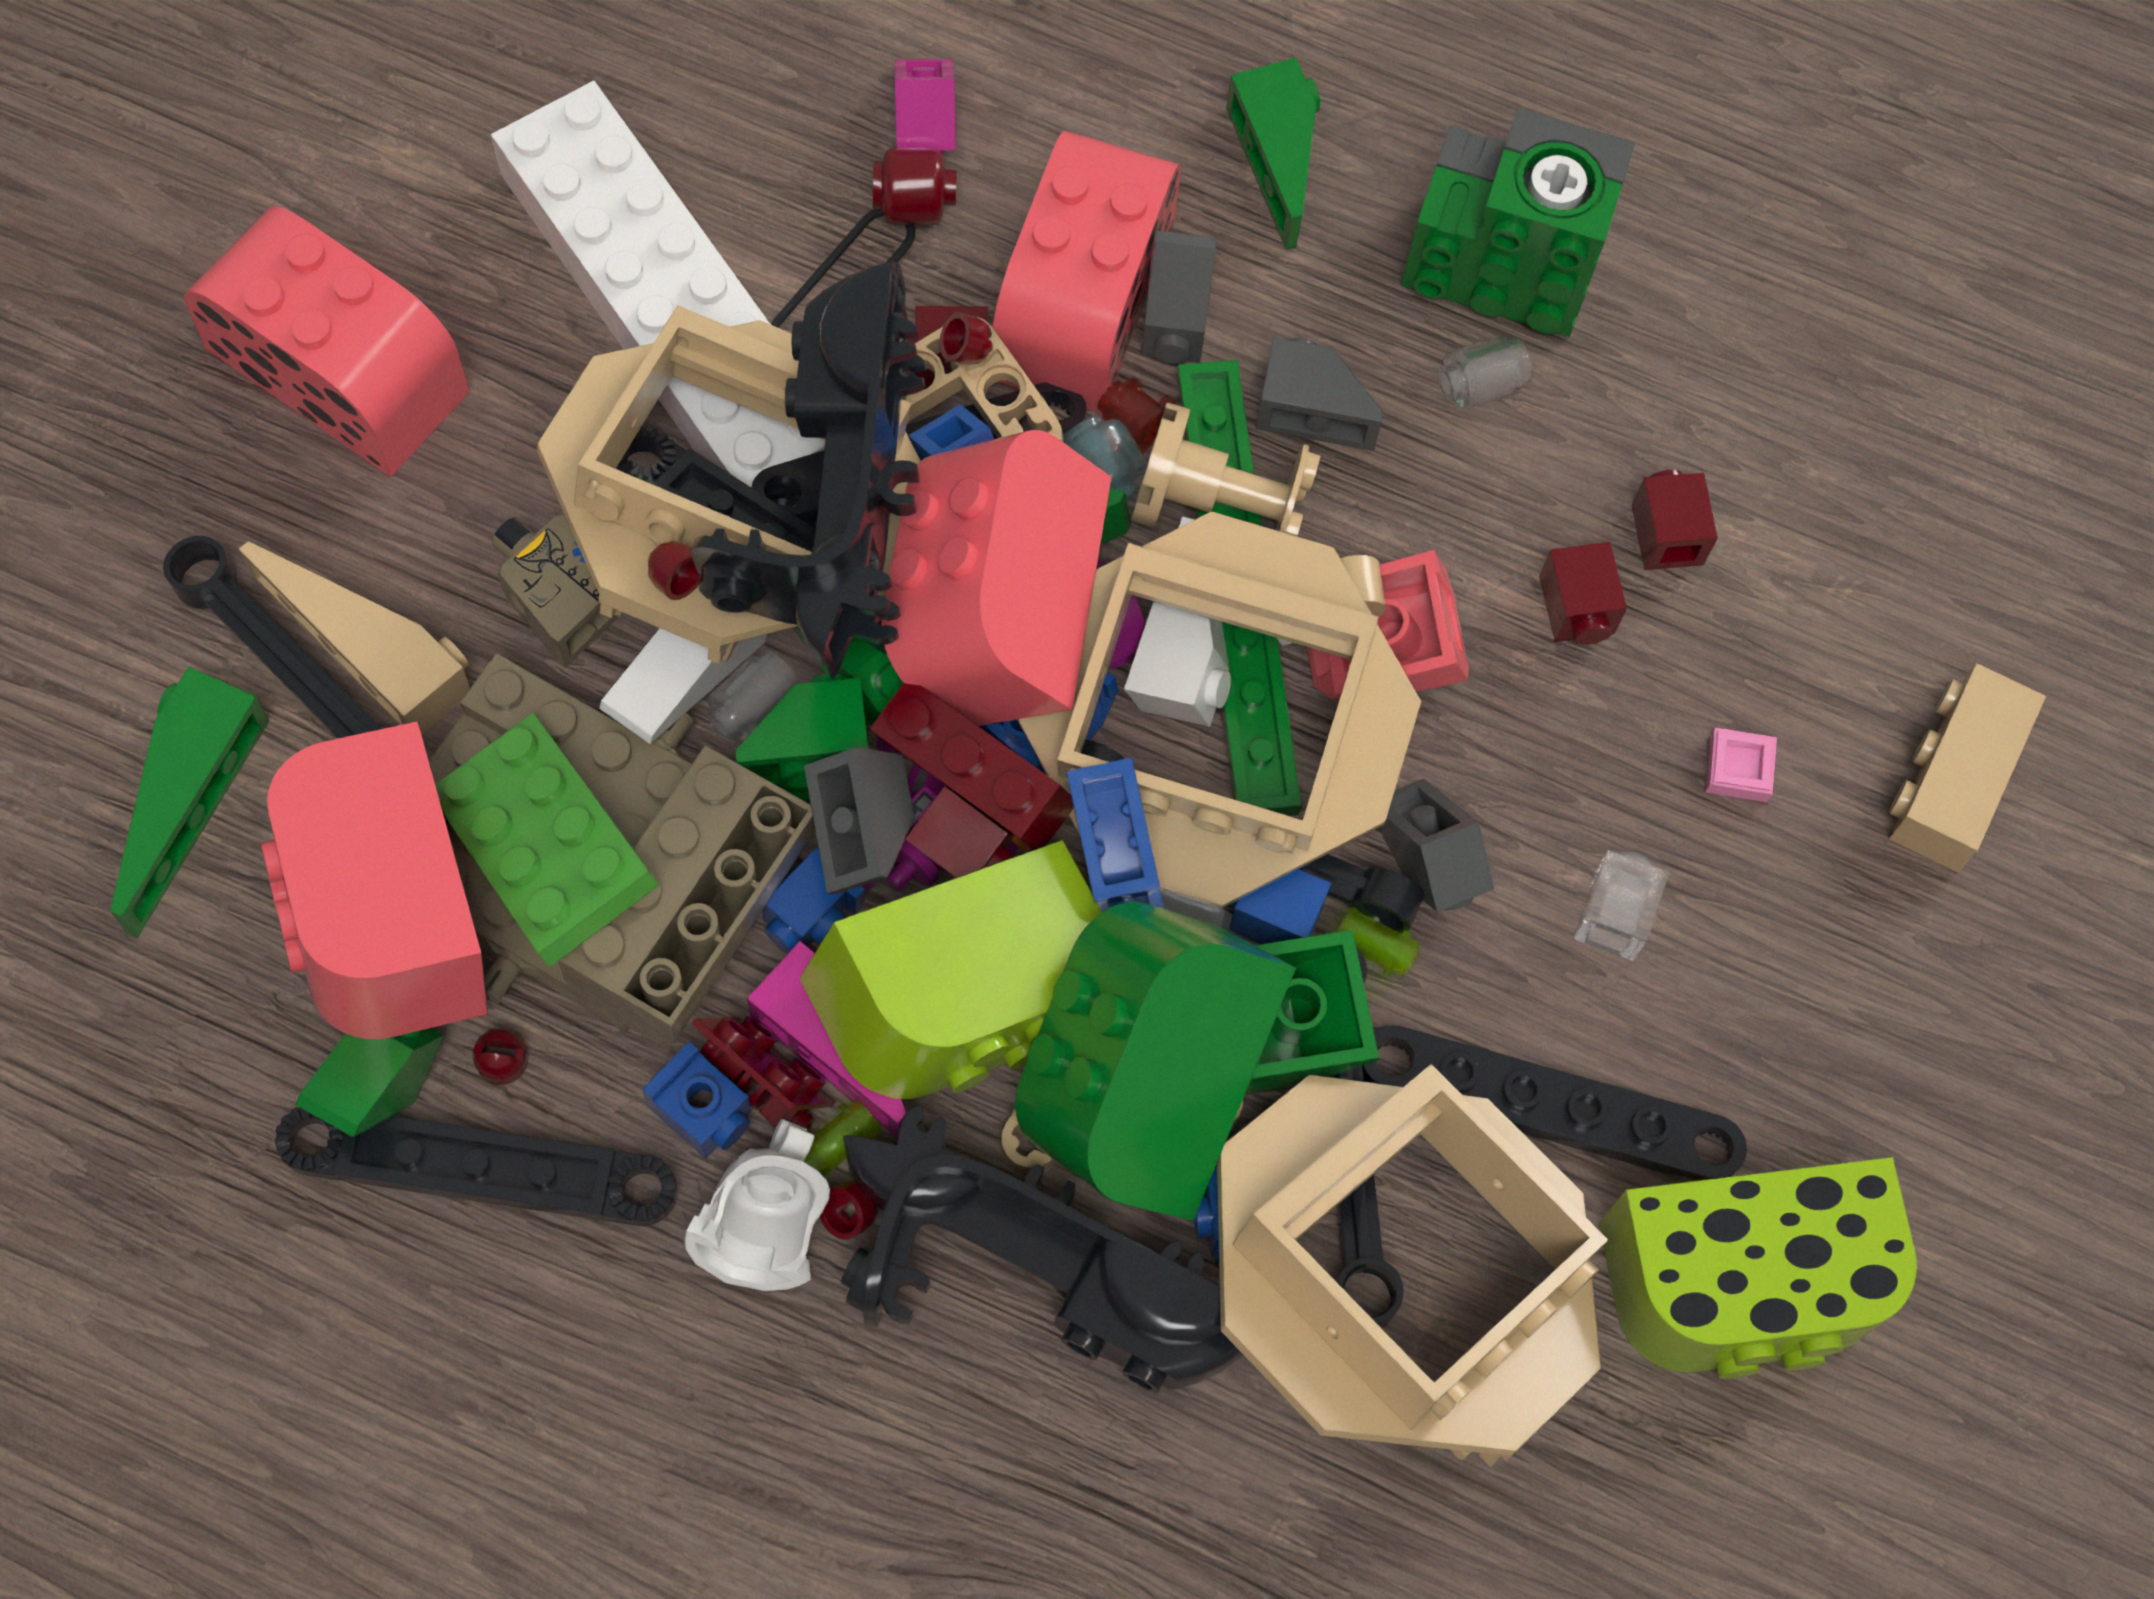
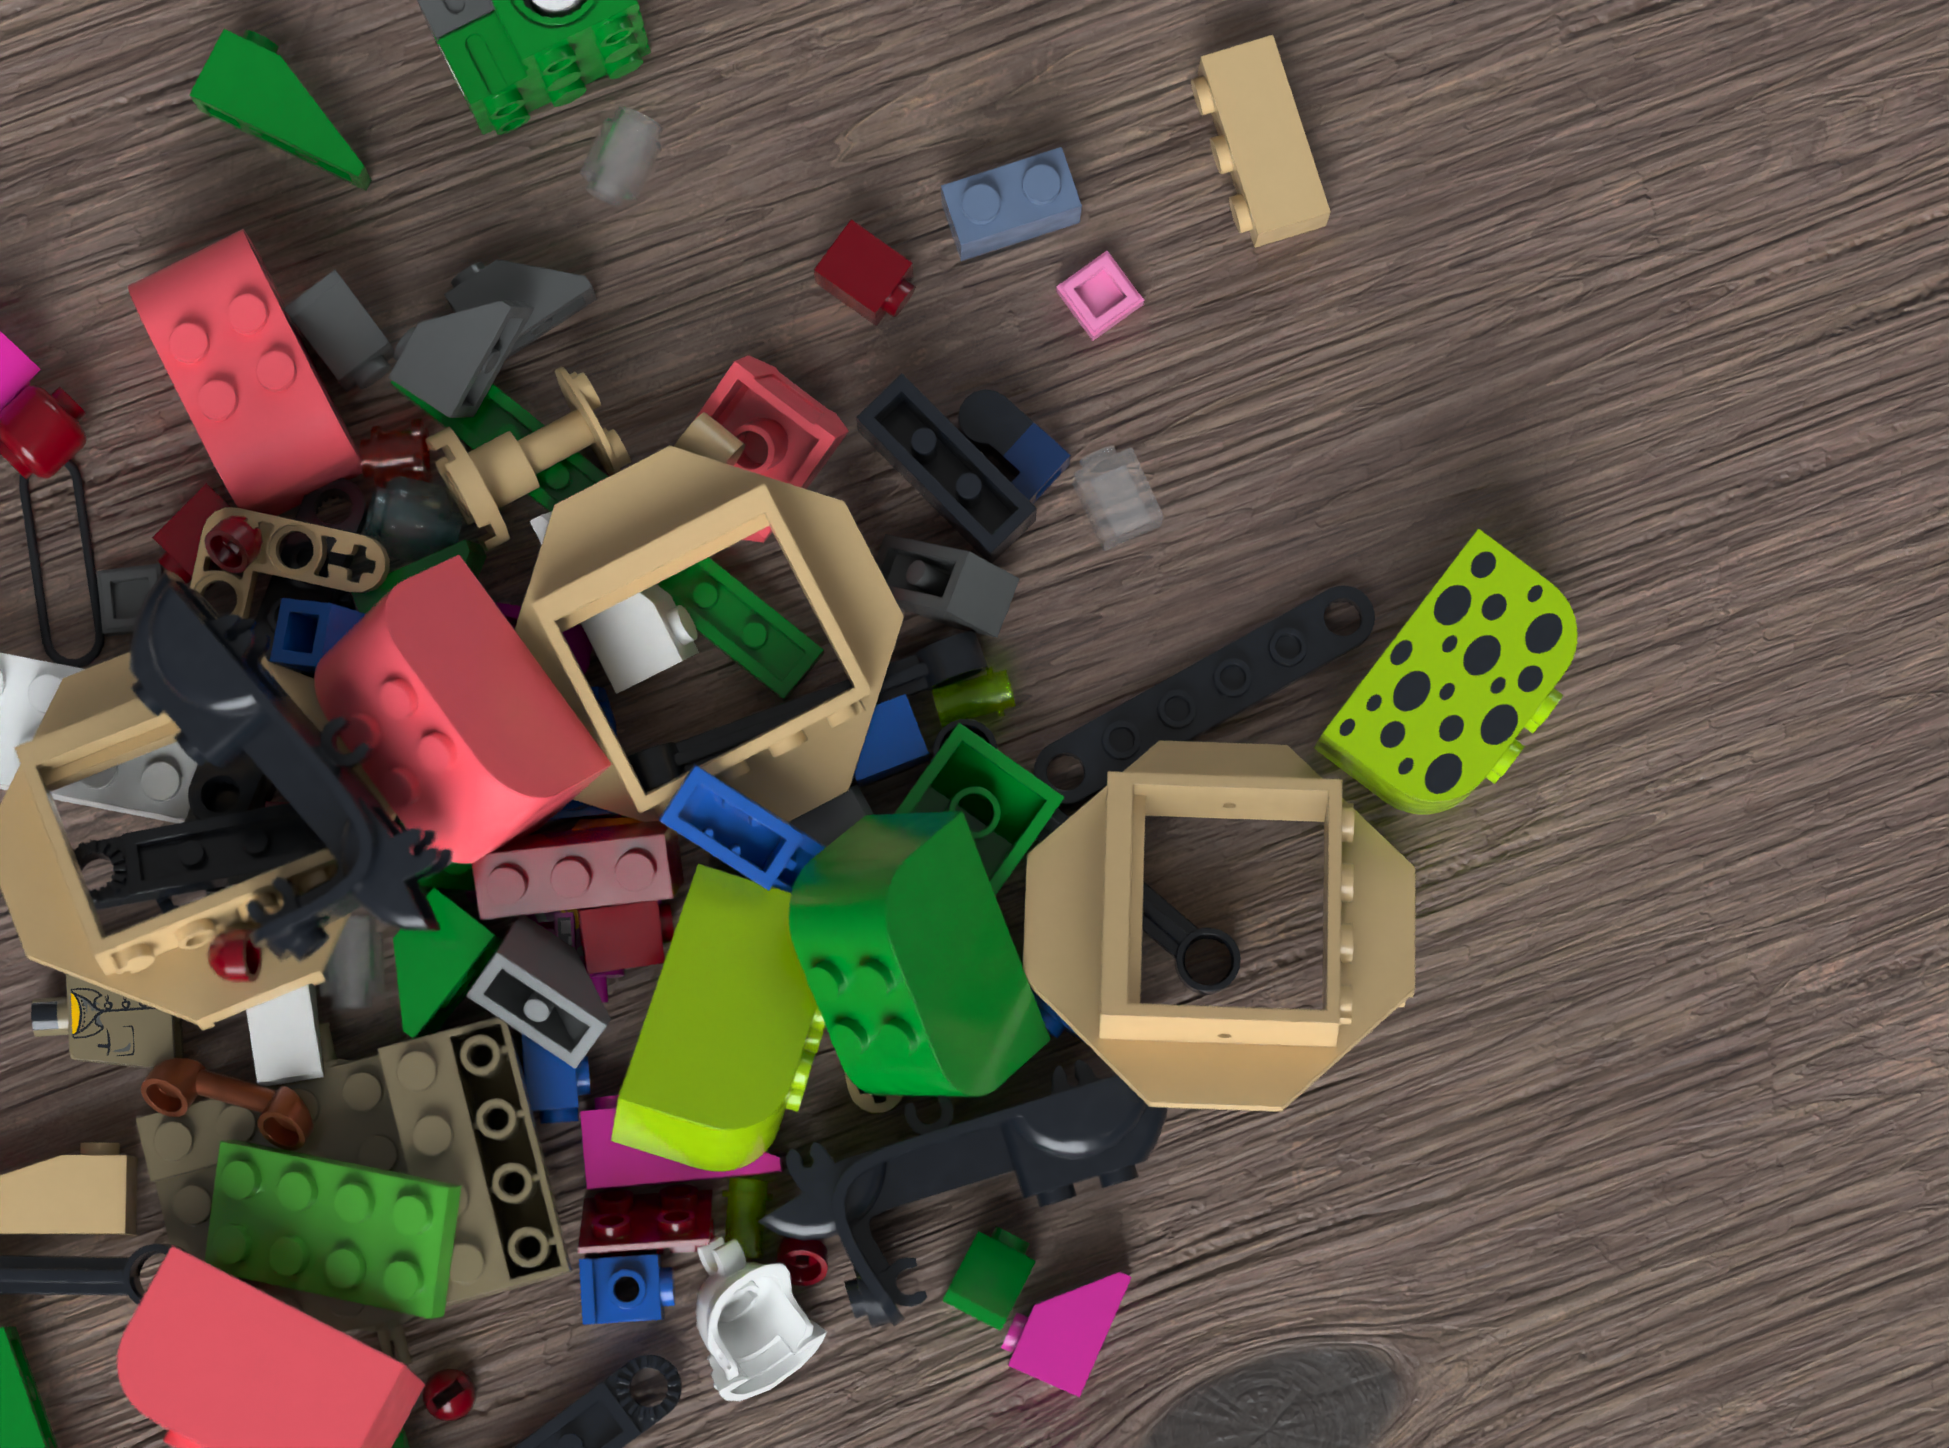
camera: 40 degrees left, 15 degrees up
dark red brick [1632,470,1718,570] -> none
none -> copper bar [141,1058,314,1151]
none -> dark grey slope [388,300,535,418]
none -> black brick [856,373,1037,563]
none -> sand blue brick [941,147,1082,261]
none -> green slope [942,1226,1036,1331]
none -> leg [958,389,1071,504]
none -> dark pink slope [1001,1272,1132,1397]

